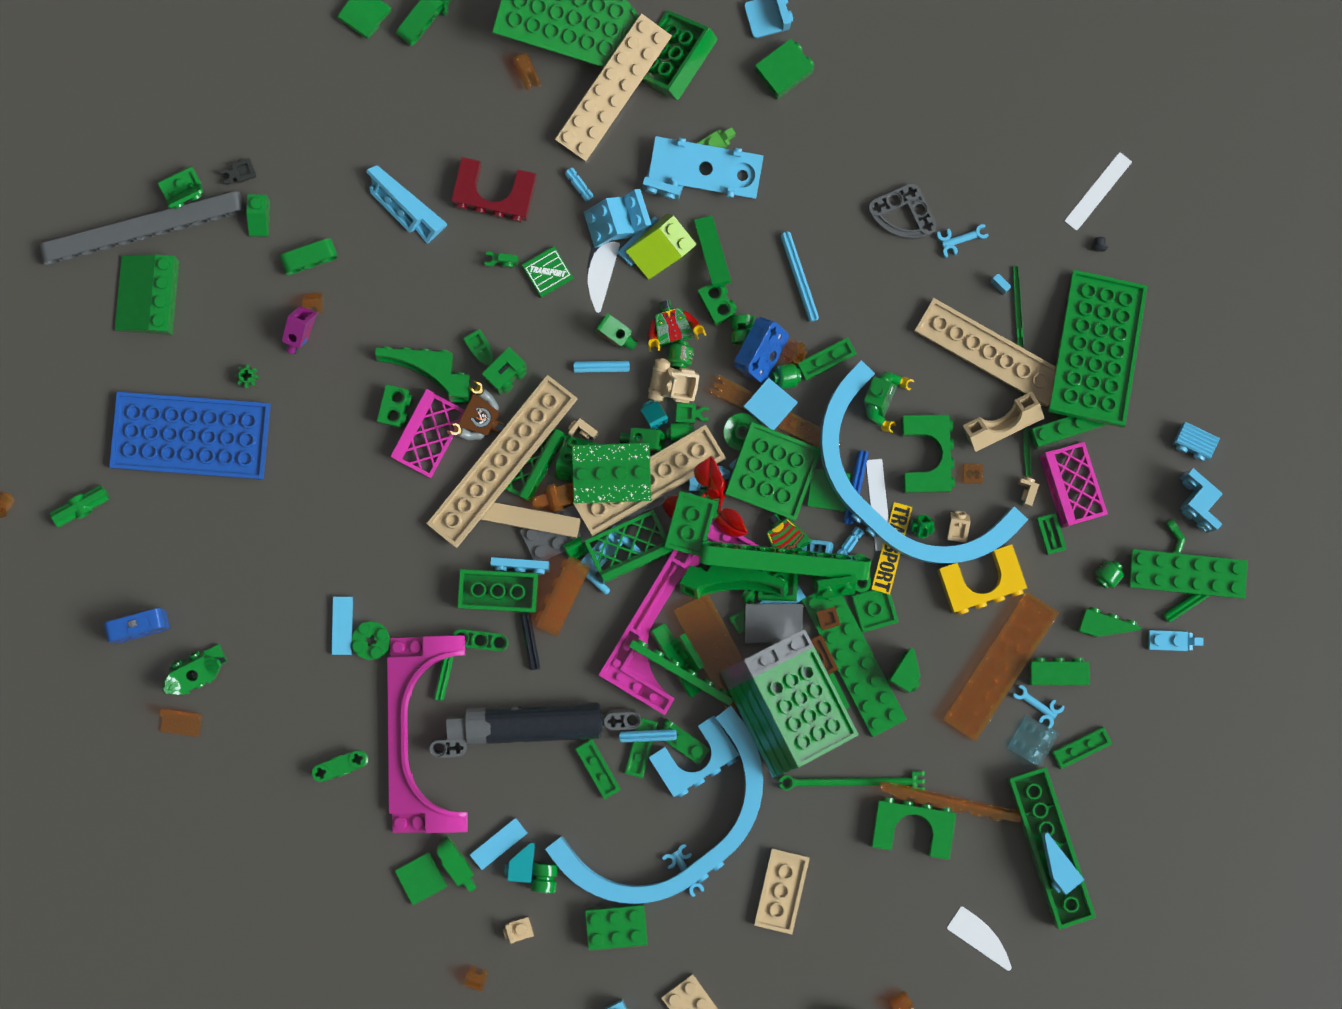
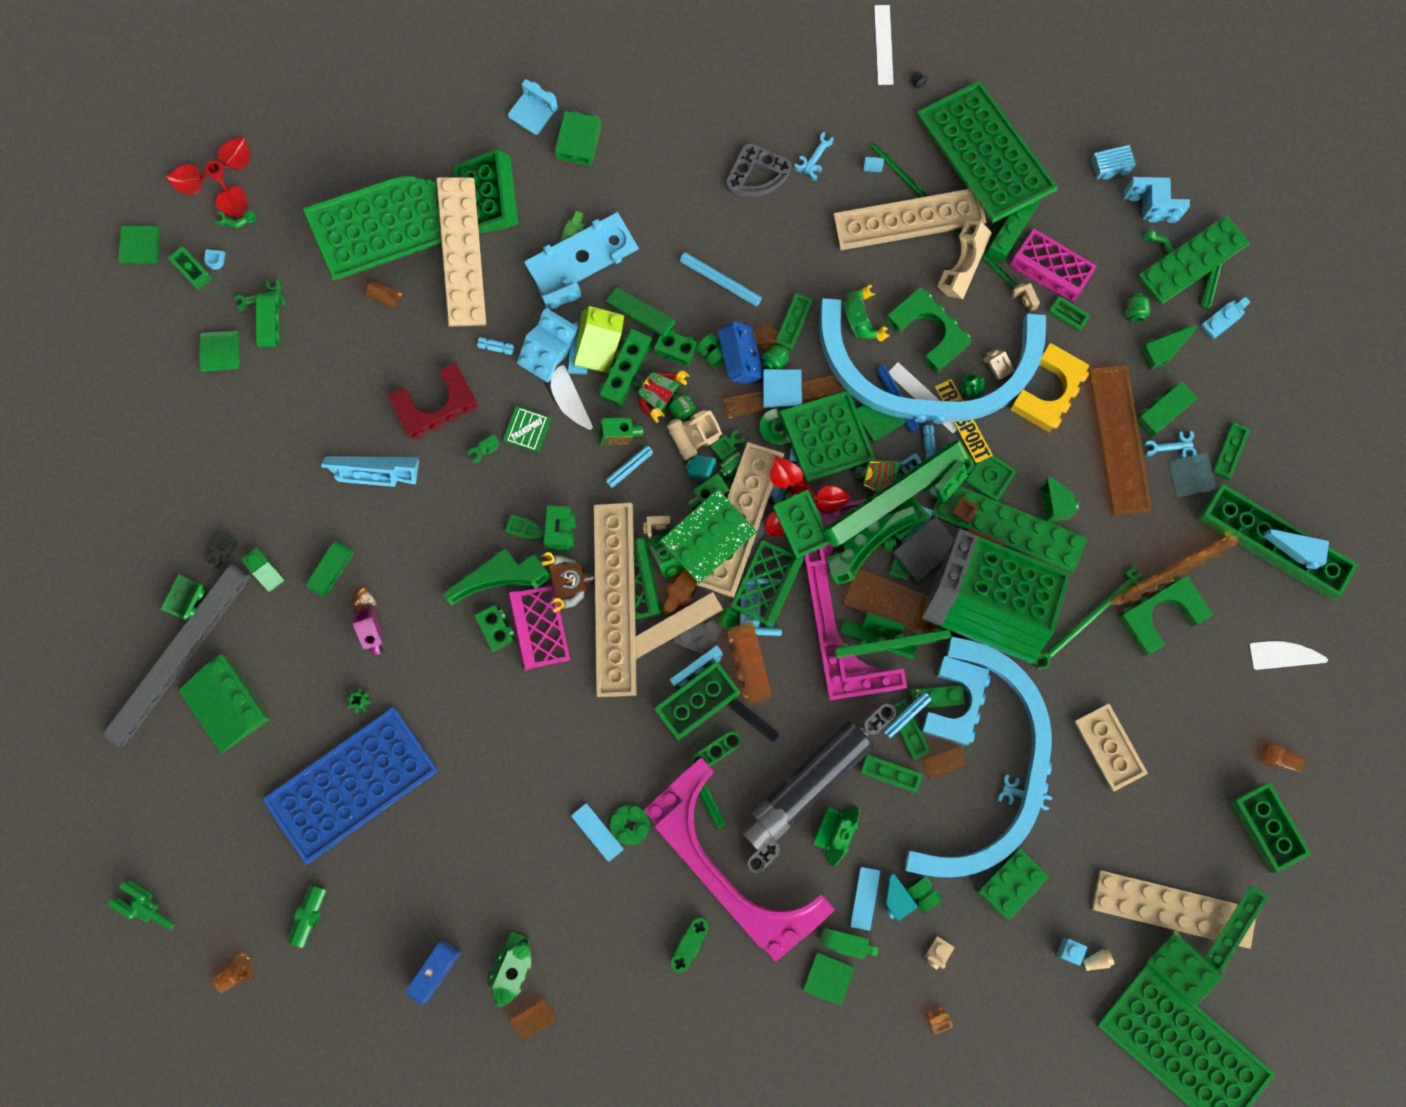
camera: 35 degrees left, 5 degrees down
clear orange tile [963,464,983,484] -> none
none -> green brick [598,329,653,408]
none -> green piece [812,805,860,867]
none -> clear orange panel [923,746,967,779]

